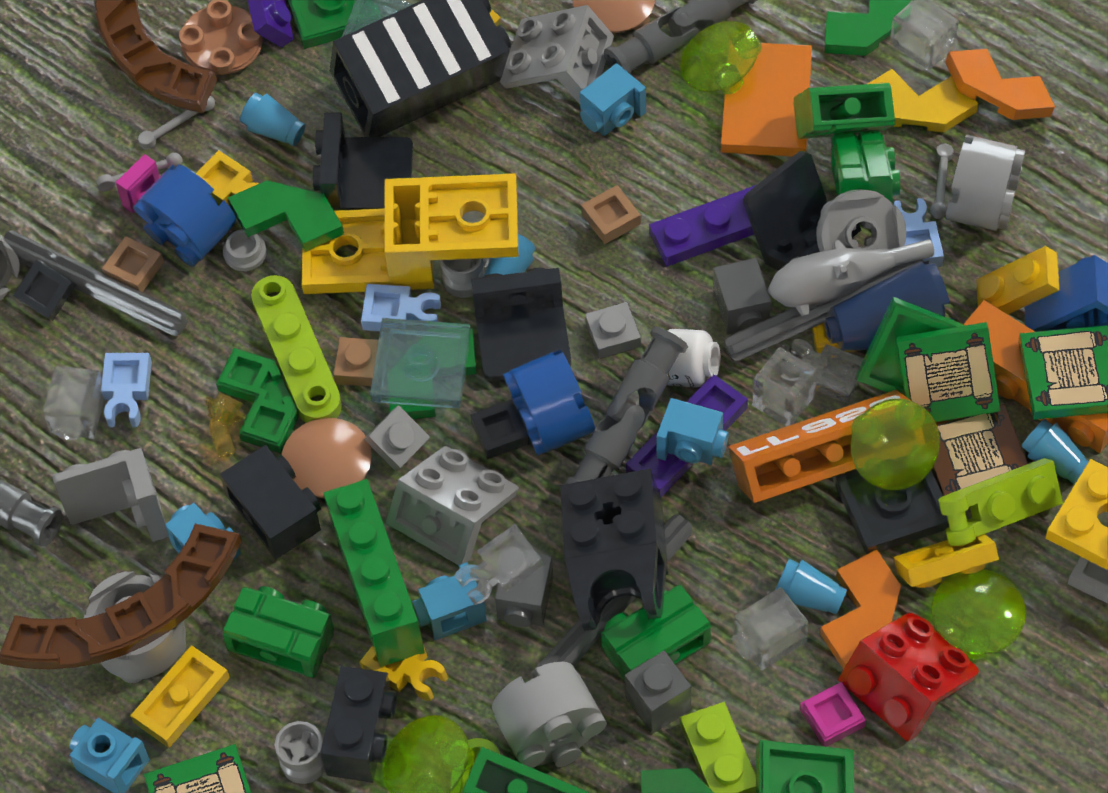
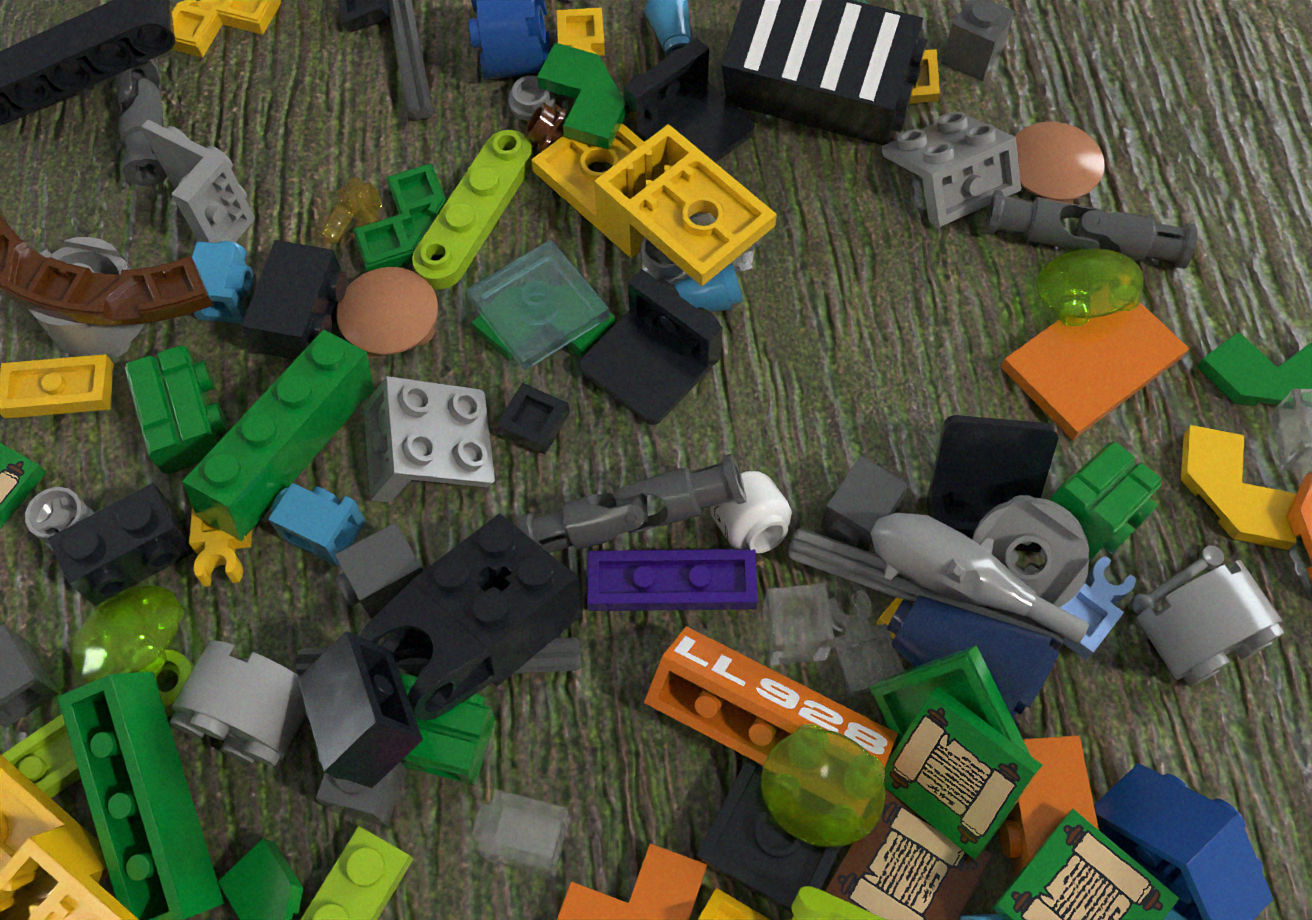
camera: 45 degrees right, 5 degrees up
clear brick [43,366,104,440] -> none
light blue plate [101,353,152,427] -> none
medium nougat plate [102,236,164,292] -> none
medium nougat plate [334,337,385,387] -> none
light blue plate [361,284,441,333] -> none
light grey plate [364,405,430,471] -> none
clear plate [454,524,544,605] -> none
blue brick [503,349,596,456] -> none
dark azure brick [580,63,646,136] -> none
medium nougat plate [581,185,641,244] -> none
light grey plate [585,302,641,359] -> none
dark purple plate [649,185,756,267] -> none
dark azure brick [657,398,729,465] -> none
dark azure cone [774,559,847,615] -> none
green brick [793,83,895,139] -> none
yellow plate [976,246,1060,315] -> none
none -> black brick [298,631,423,788]
none -> reddish brown plate [524,102,565,152]

